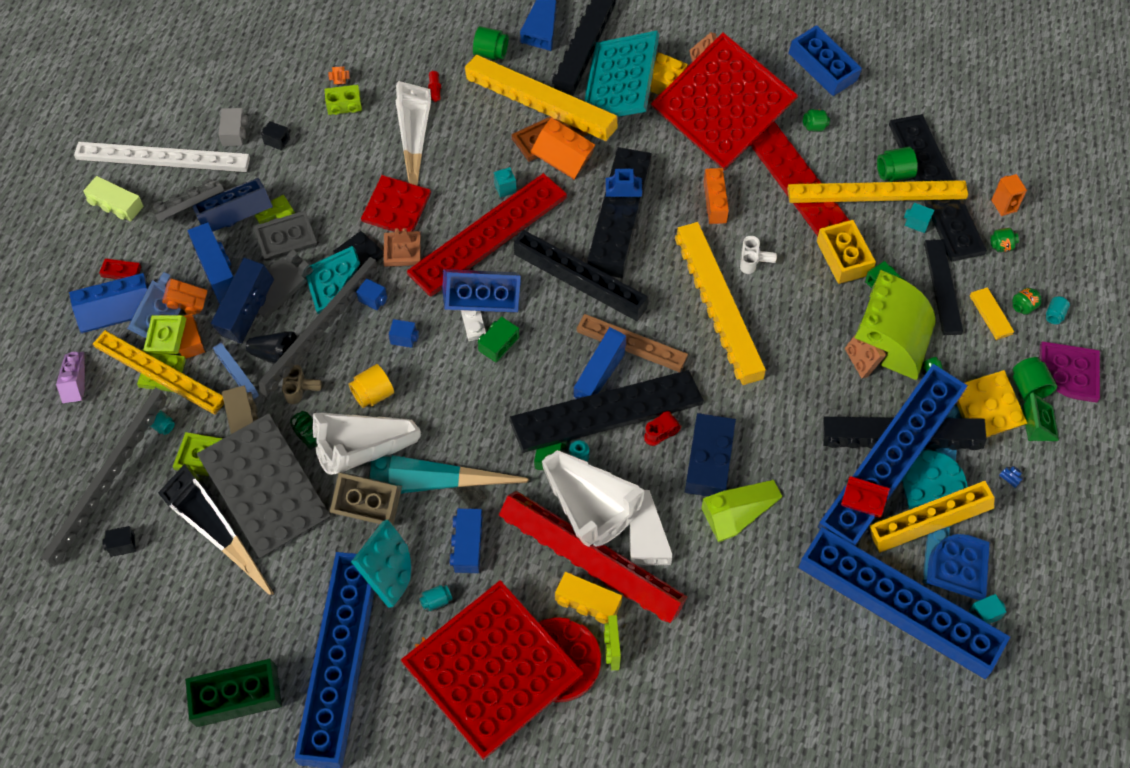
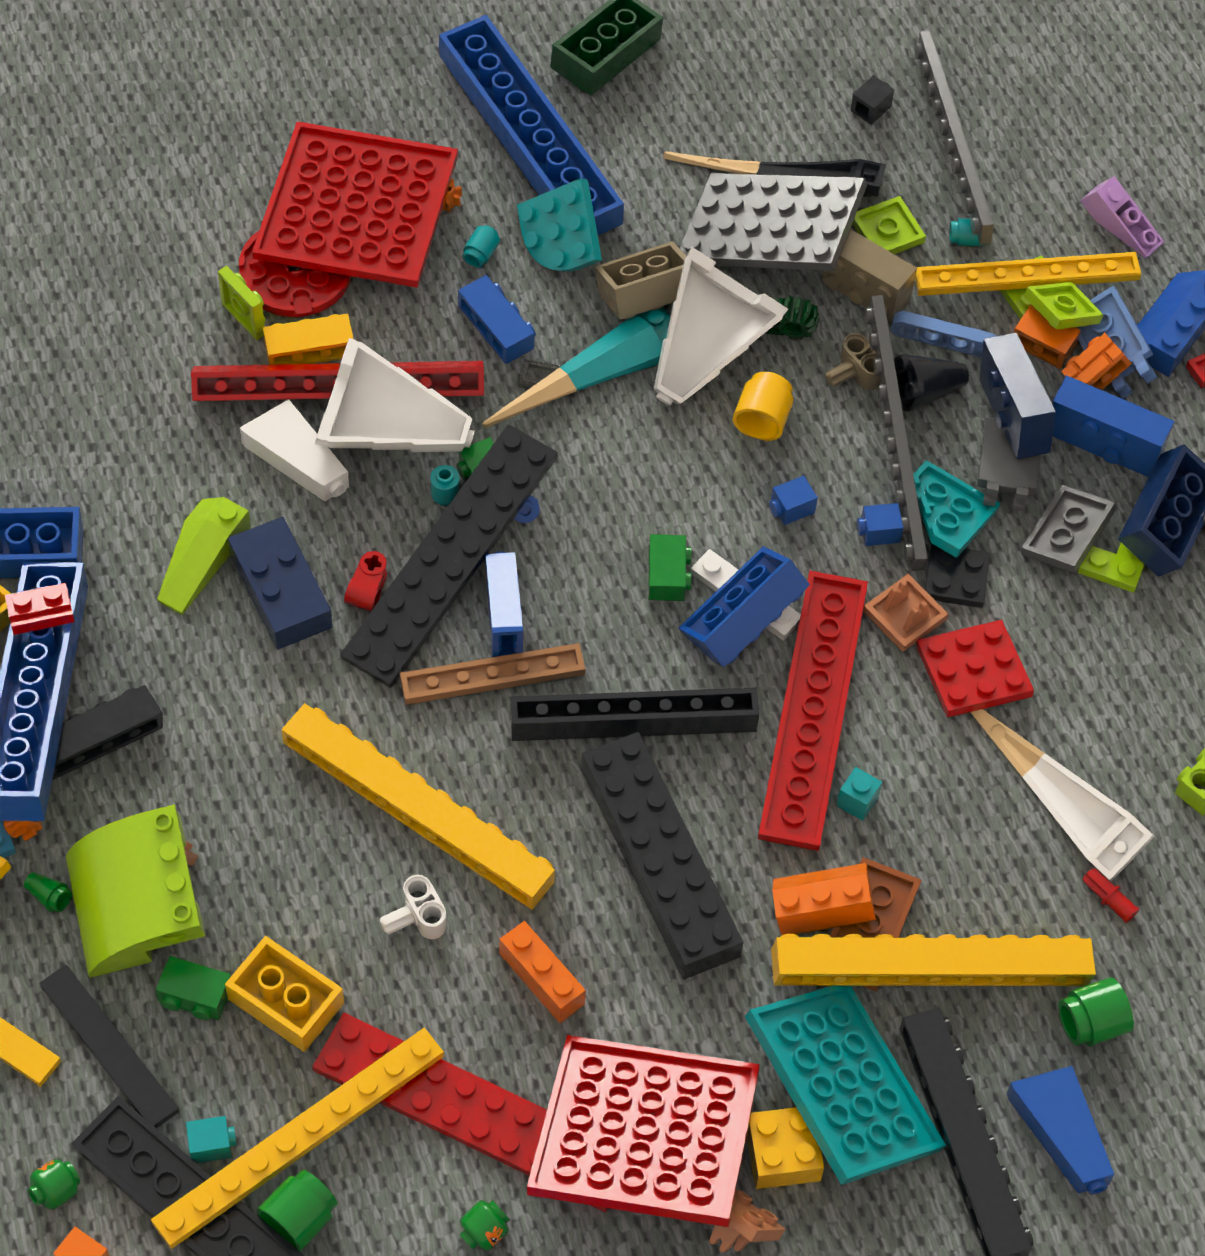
camera: 140 degrees right, 0 degrees up
blue brick [606,169,642,197] -> none

